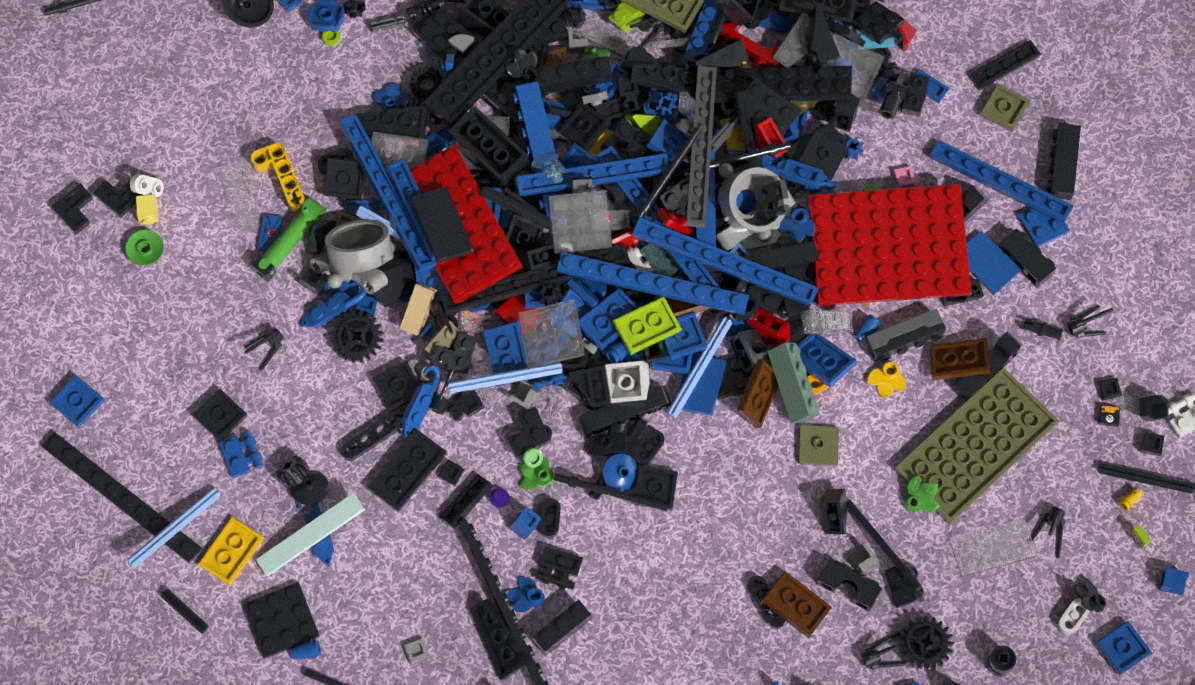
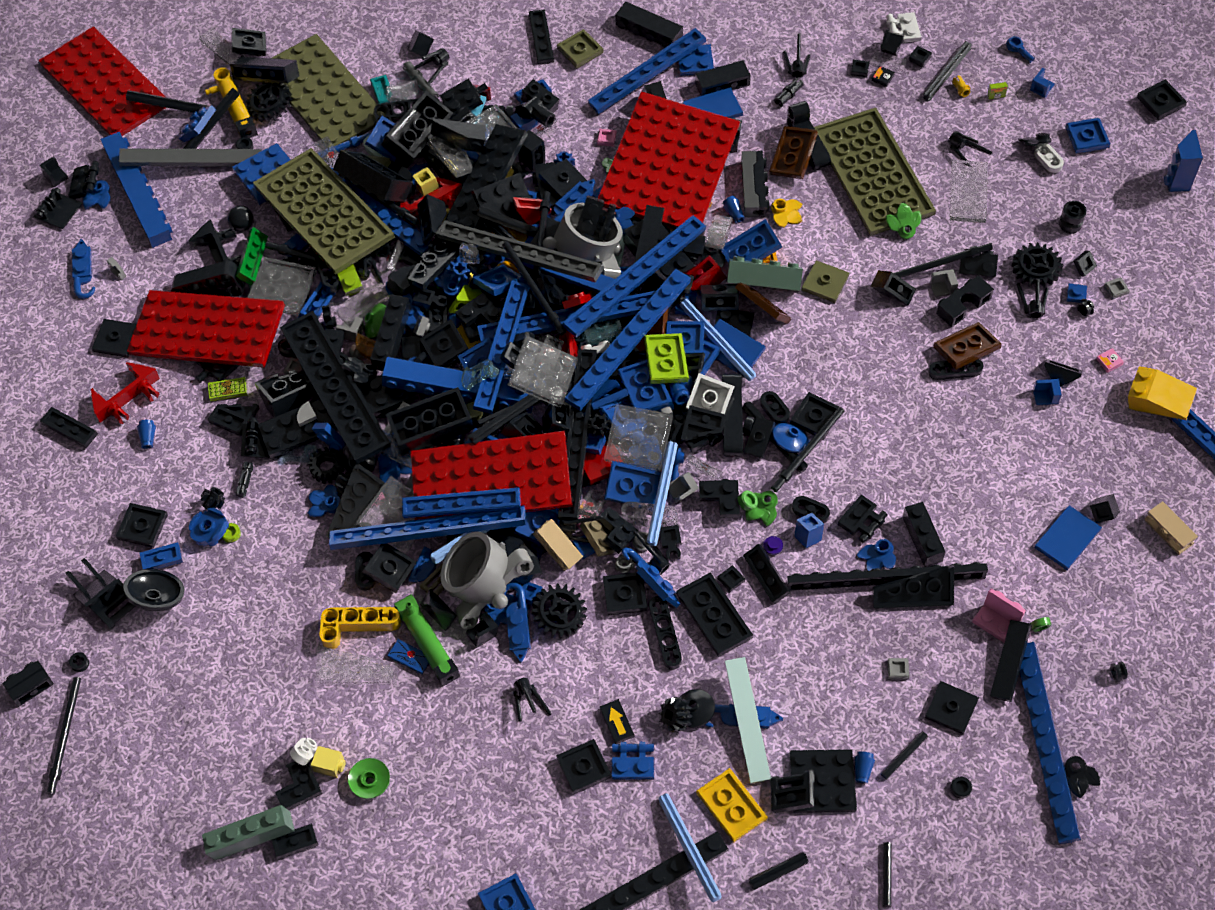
camera: 65 degrees left, 10 degrees down
black tile [411,187,474,263] -> none
none -> sand green brick [202,805,295,860]
none -> light yellow brick [412,167,439,196]
none -> black tile [600,699,635,744]
none -> black plate [771,770,815,813]

